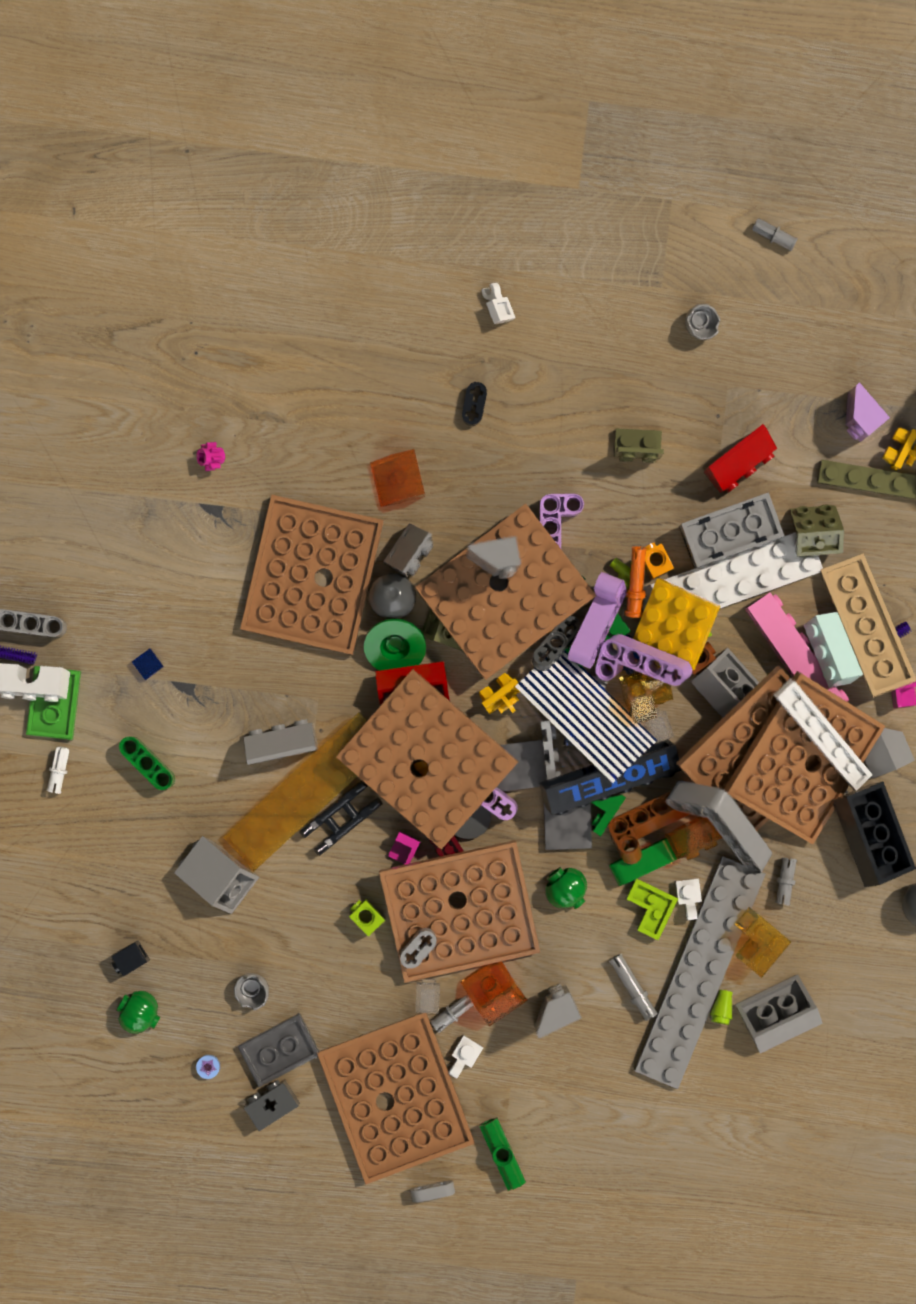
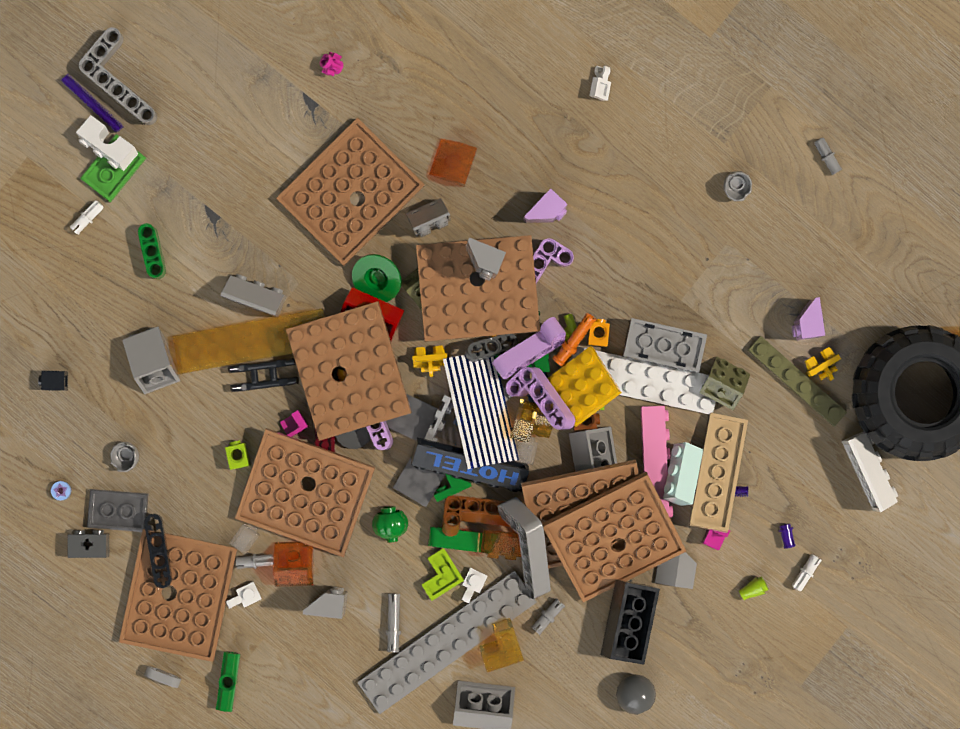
camera: 30 degrees right, 0 degrees up
green plant [116,991,160,1034] -> none
clear blue tile [132,648,165,680] -> none
dark grey piece [369,573,416,620] -> none
light grey beam [400,928,437,969] -> none
black beam [462,382,487,426] -> none
olive bracket [614,428,664,463] -> none
red slope [704,424,777,494] -> none
lime cone [710,989,733,1025] -> none
white plate [774,679,872,791] -> none
none -> black beam [144,514,172,588]
none -> lavender slope [523,189,568,223]

